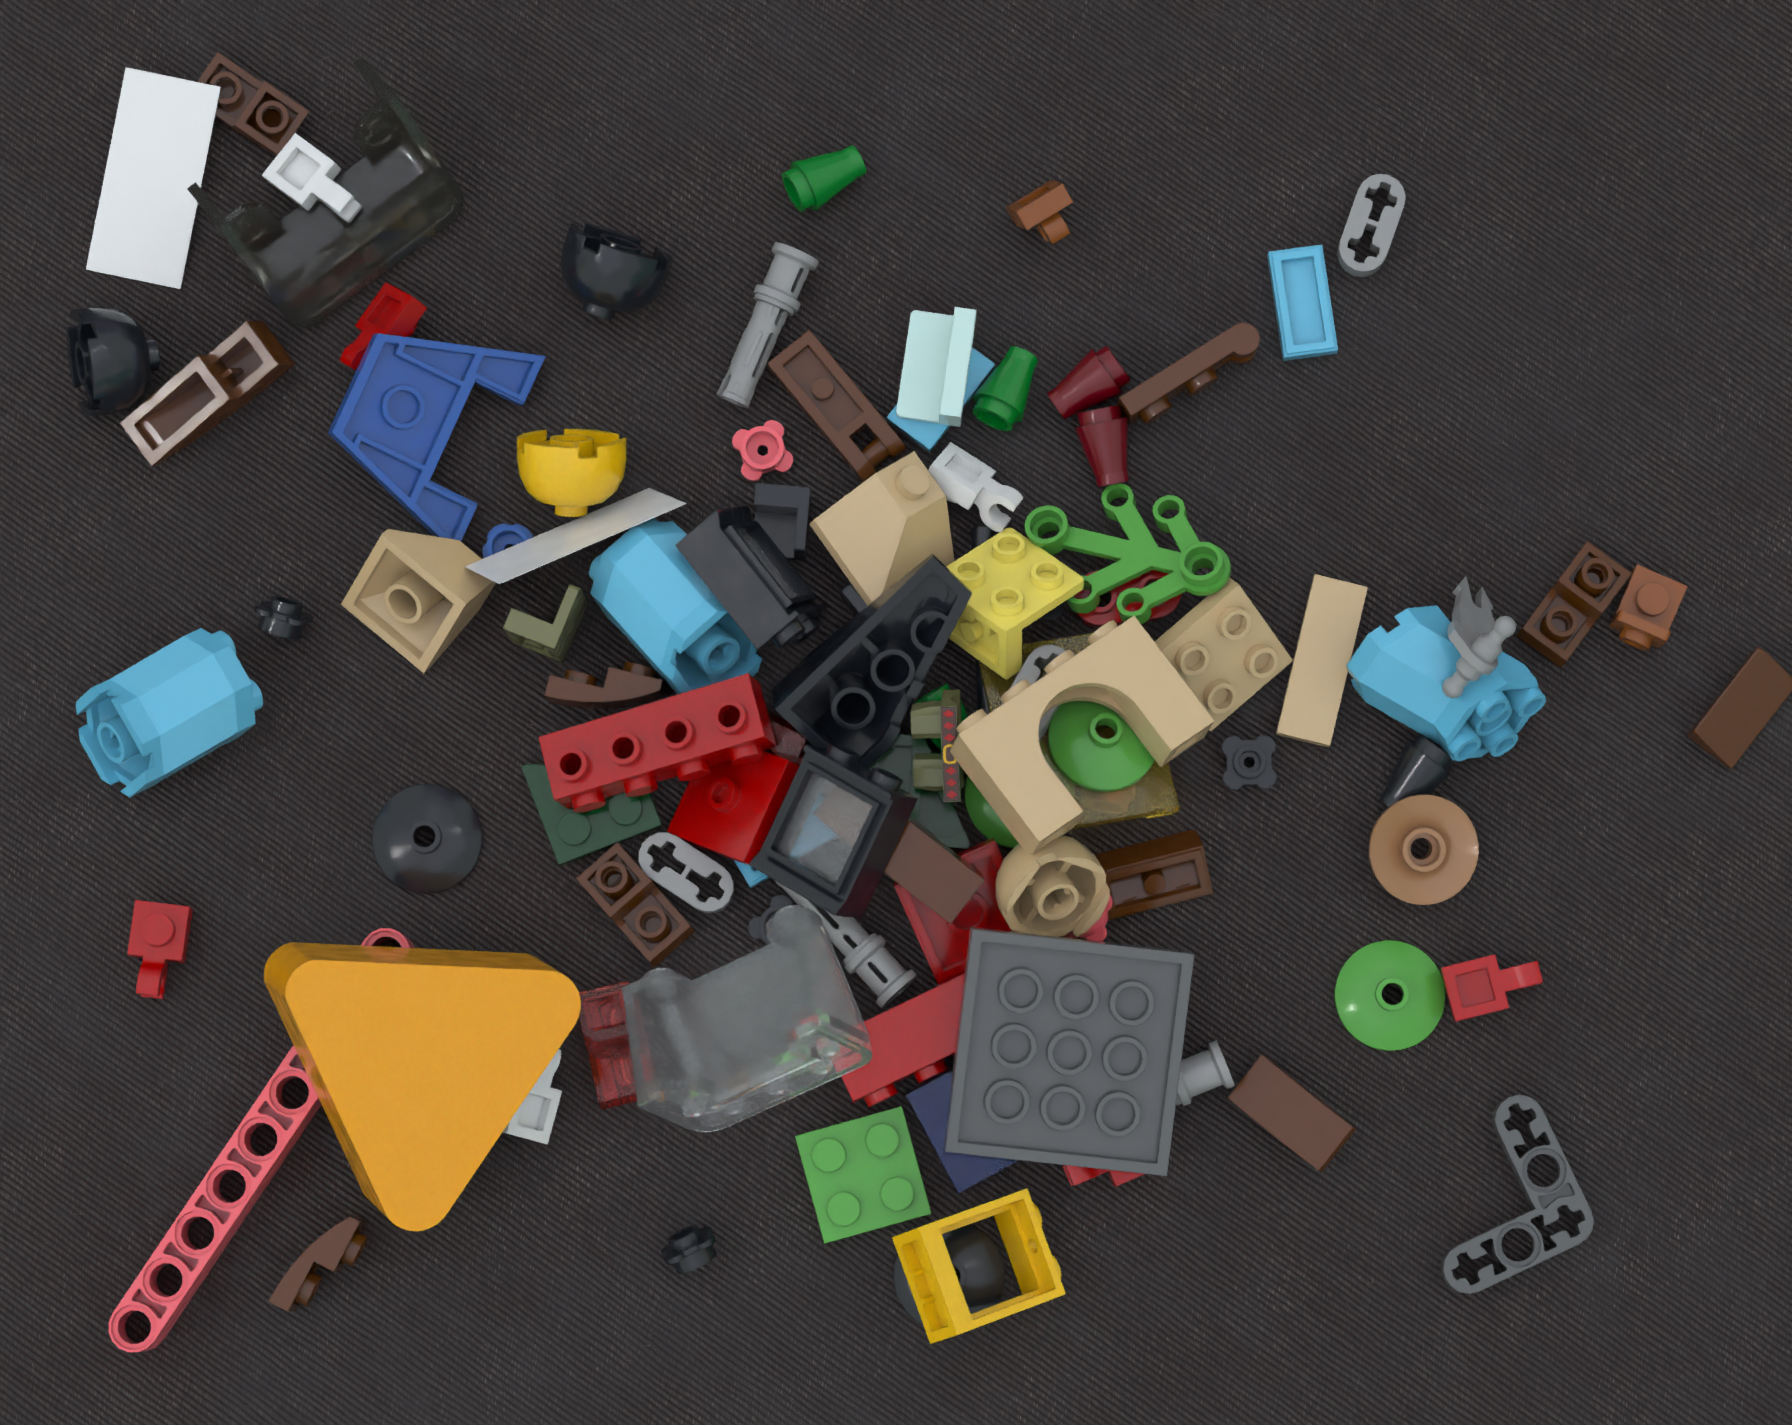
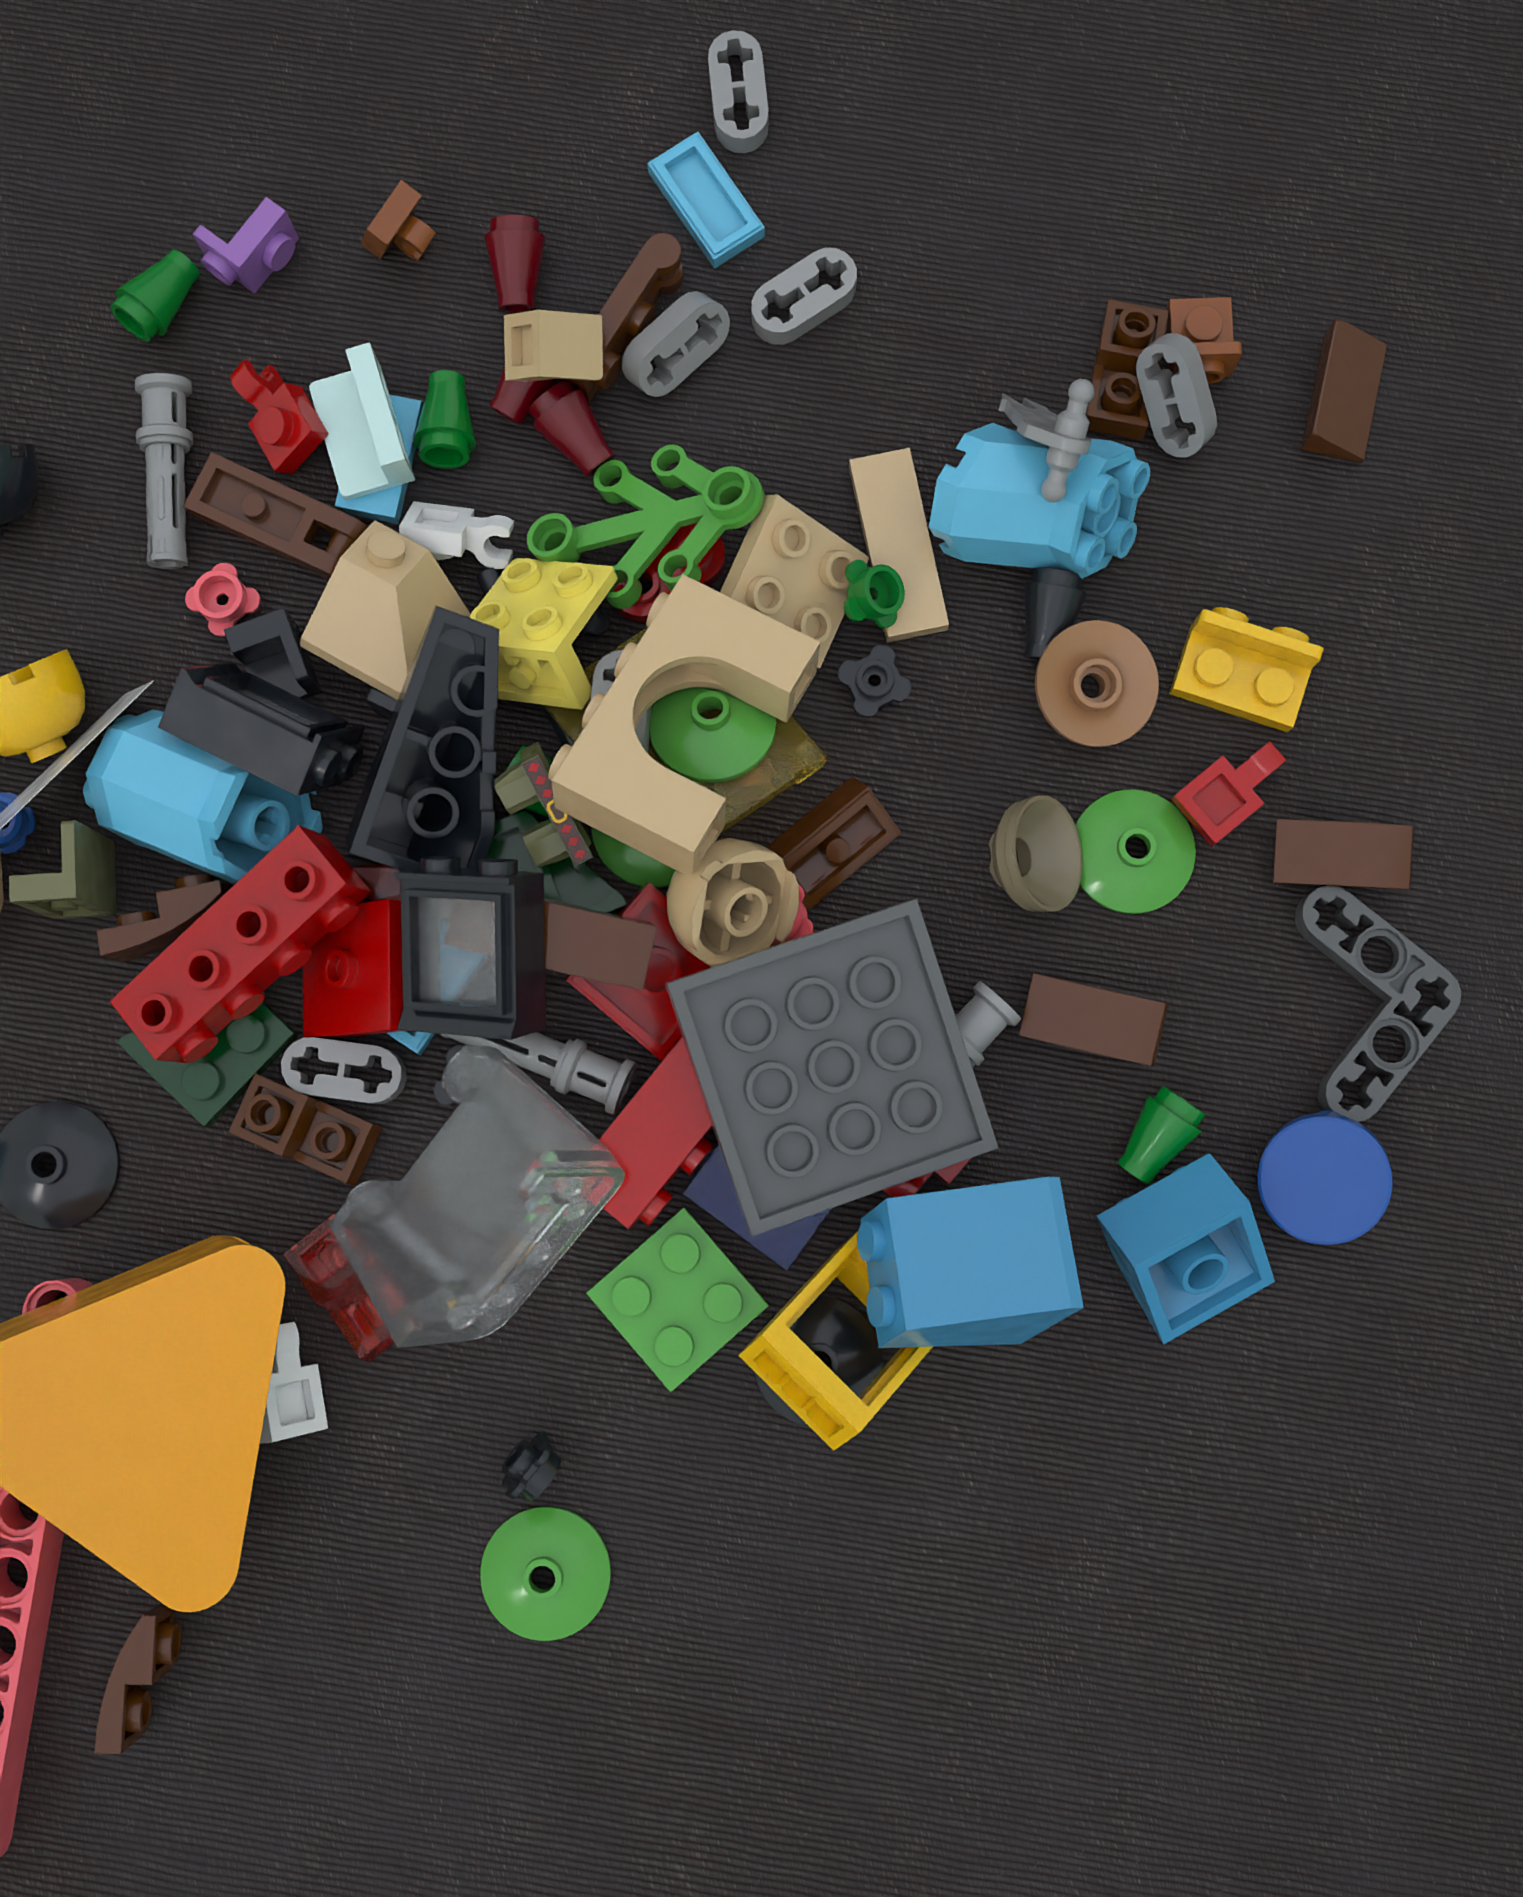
camera: 25 degrees left, 0 degrees up
none -> medium lavender bracket [192,197,299,294]
none -> red plate [230,359,329,475]
none -> bright green dish [480,1506,611,1641]
none -> dark red cone [484,215,546,313]
none -> tan panel [504,310,603,382]
none -> light grey beam [622,291,730,397]
none -> light grey beam [752,248,857,345]
none -> green plate [844,560,905,629]
none -> dark azure slope [857,1177,1084,1348]
none -> dark tan piece [989,796,1083,912]
none -> dark azure slope [1097,1153,1275,1344]
none -> green cone [1117,1085,1206,1185]
none -> light grey beam [1136,333,1217,457]
none -> yellow bracket [1169,607,1324,733]
none -> blue tile [1258,1110,1392,1245]
none -> reddish brown slope [1273,819,1414,890]

